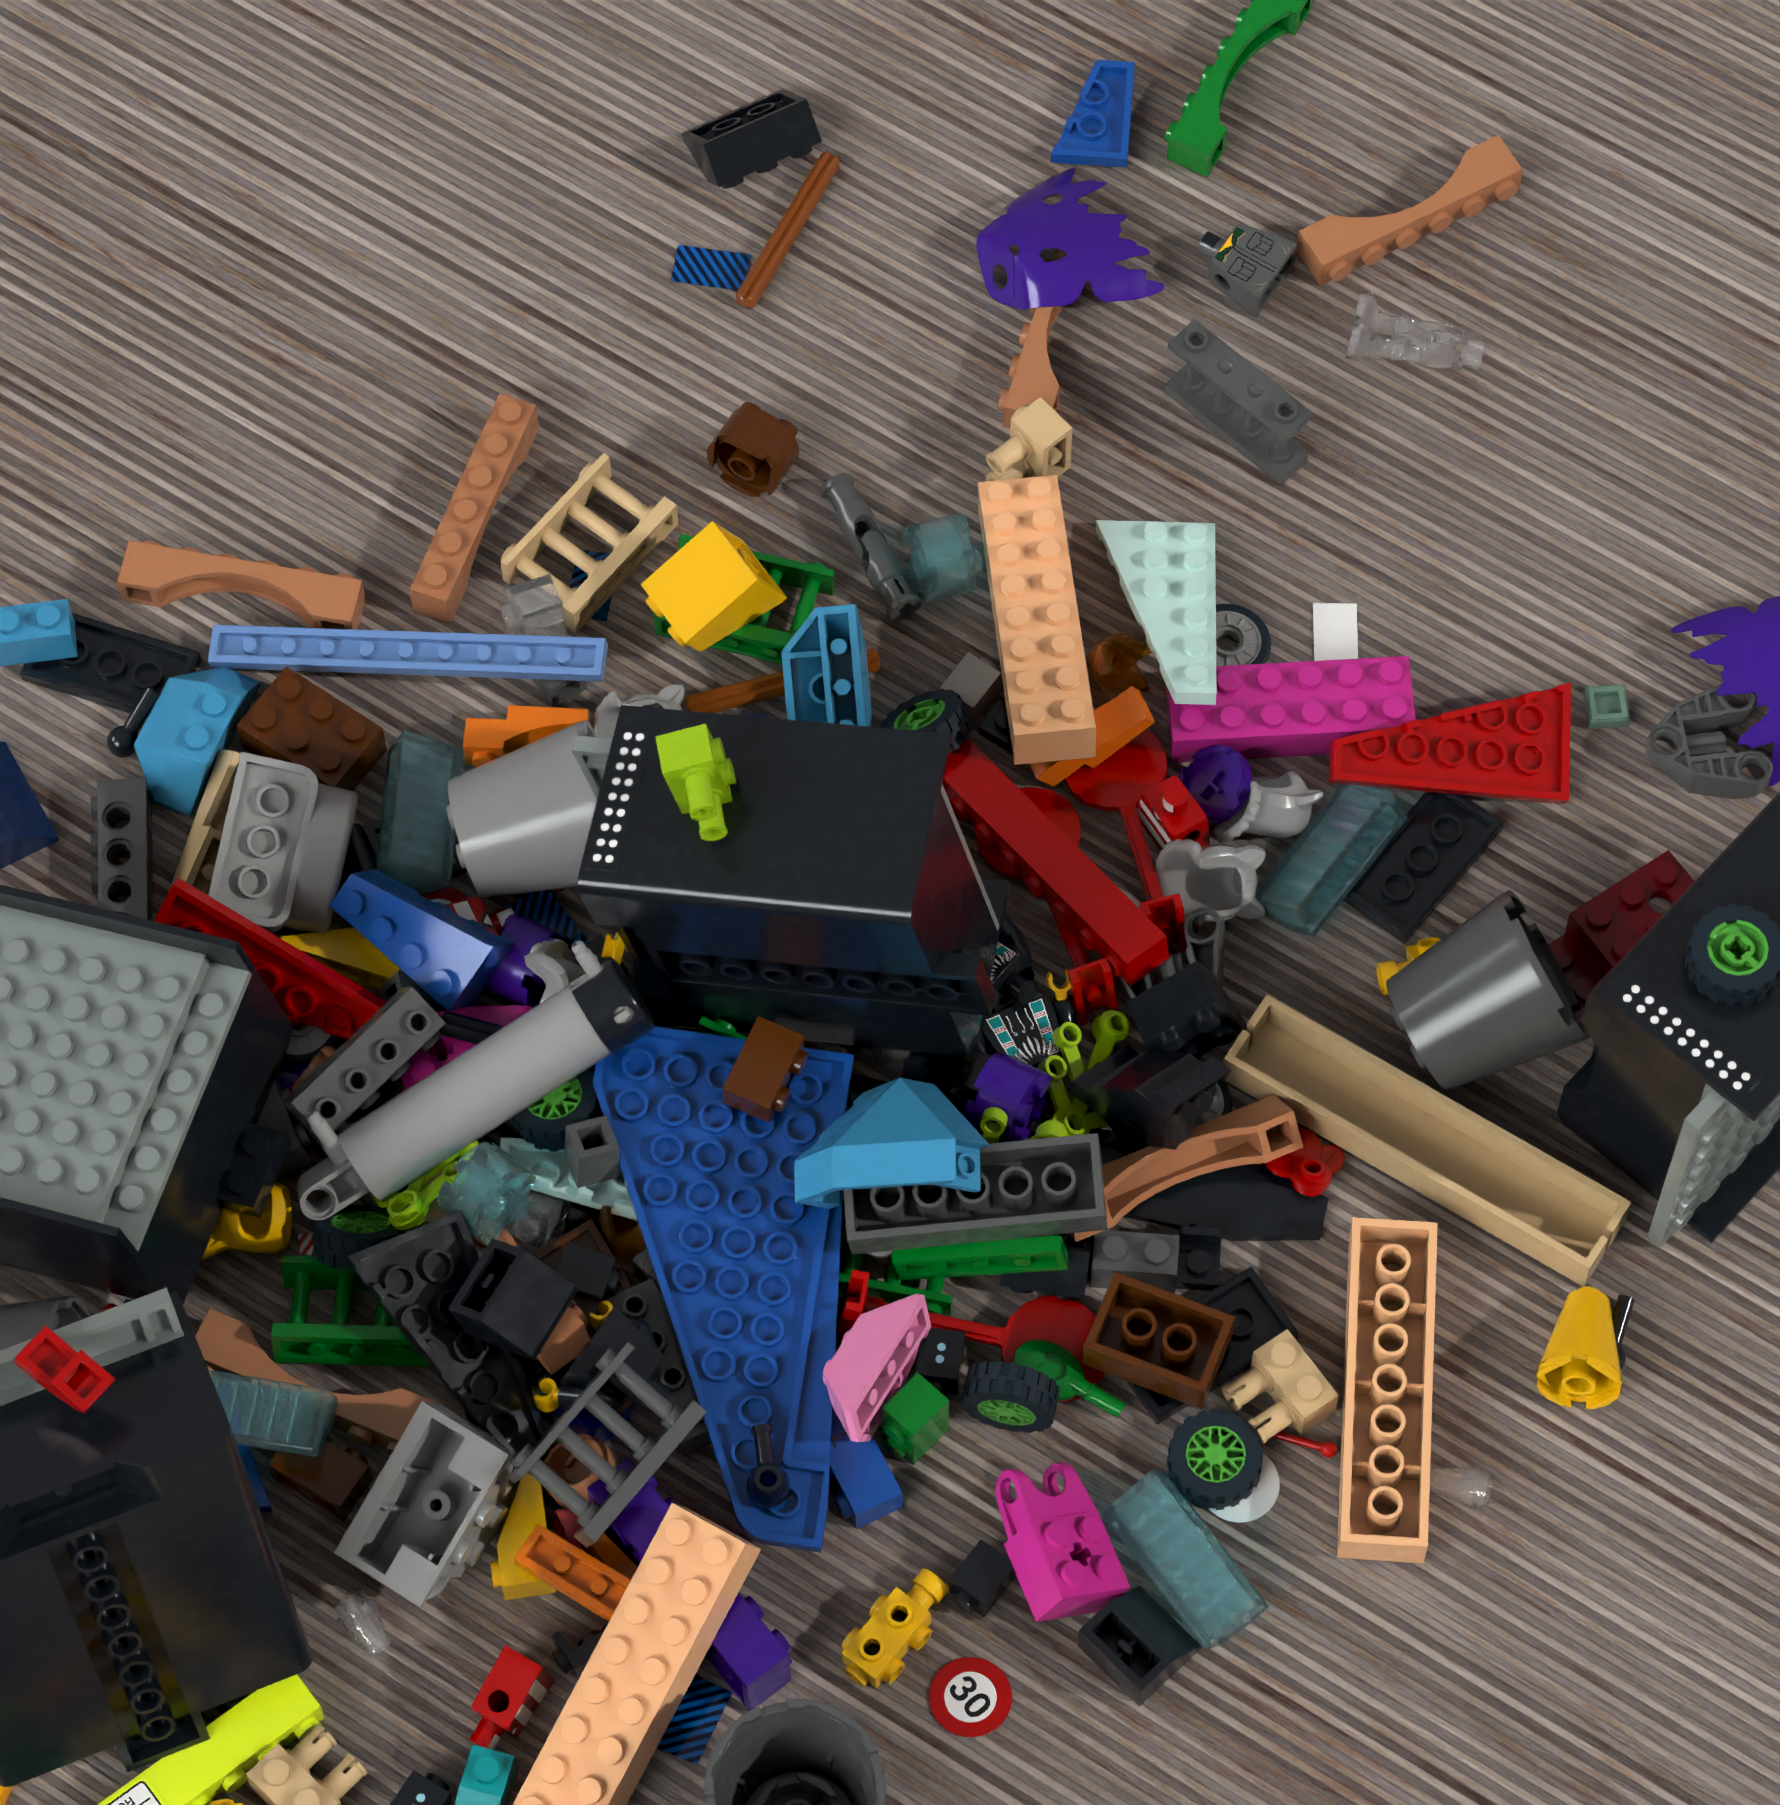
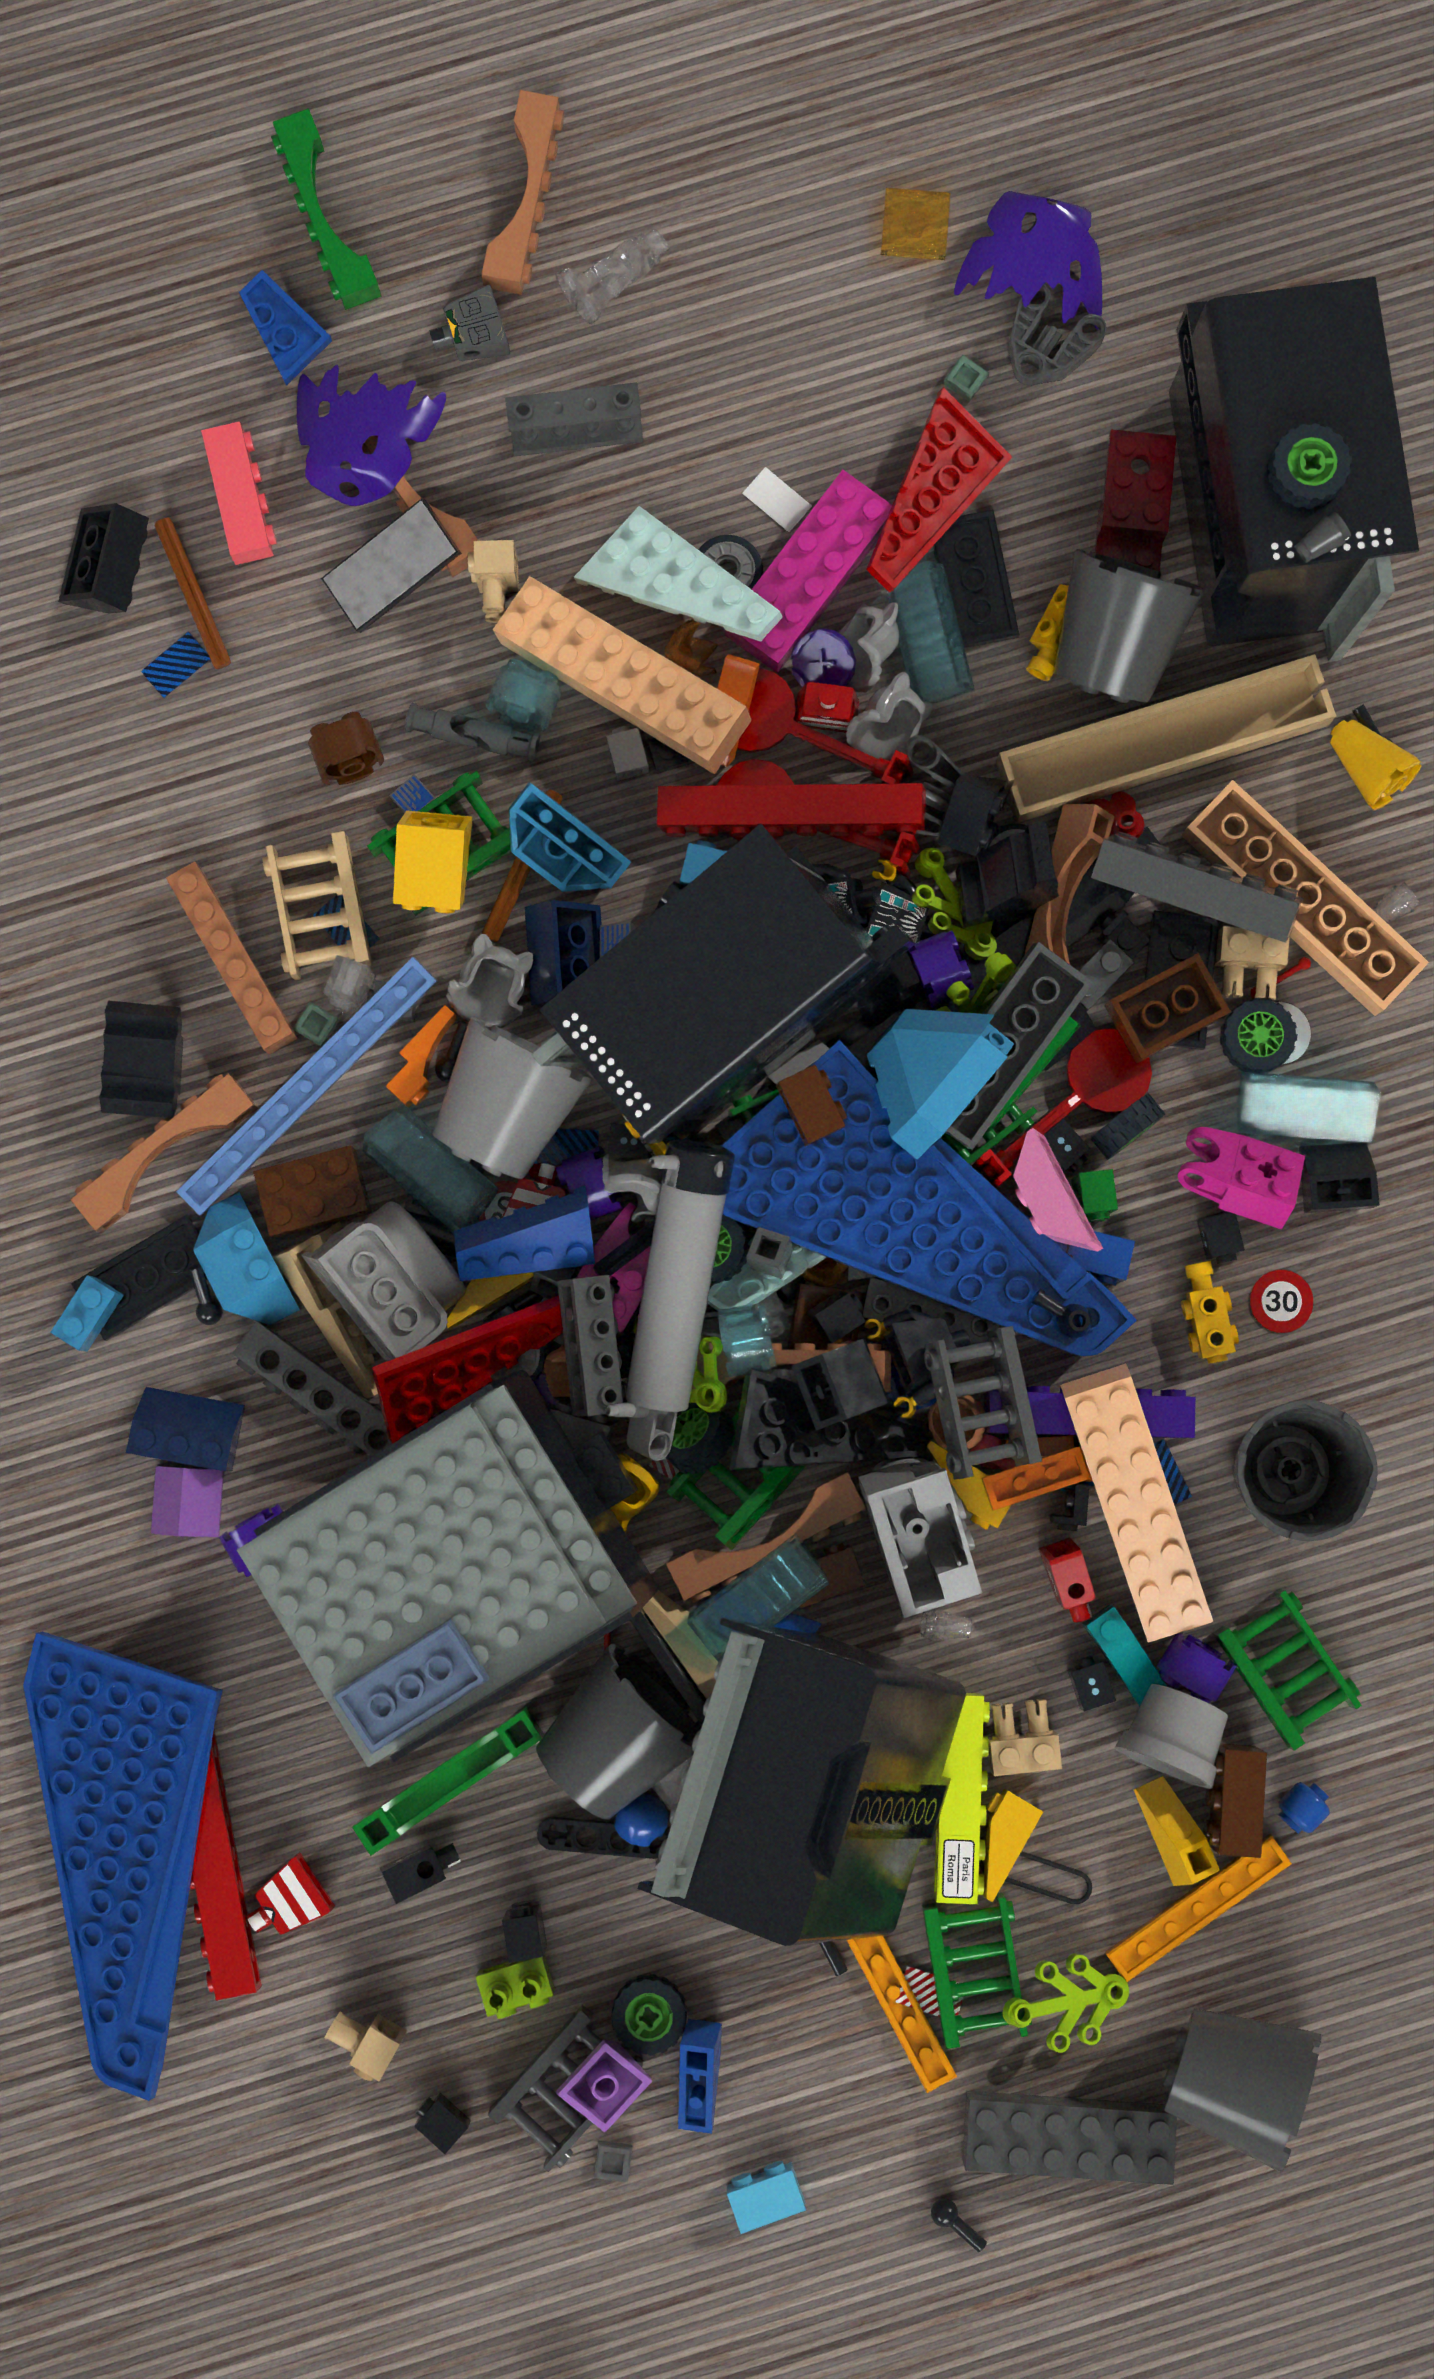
camera: 50 degrees left, 20 degrees up
red slope [14,1325,115,1414] -> none
lime brick [655,723,736,841] -> none
black wheel [880,689,973,753] -> none
green piece [1013,1340,1126,1419] -> none
none -> black slope [99,1000,184,1118]
none -> coral brick [201,421,277,565]
none -> sand green tile [293,1001,339,1047]
none -> flat silver tile [321,498,462,633]
none -> tile [389,774,436,813]
none -> clear yellow plate [881,188,951,260]
none -> dark grey brick [1091,832,1303,943]
none -> dark grey cone [1294,512,1351,563]

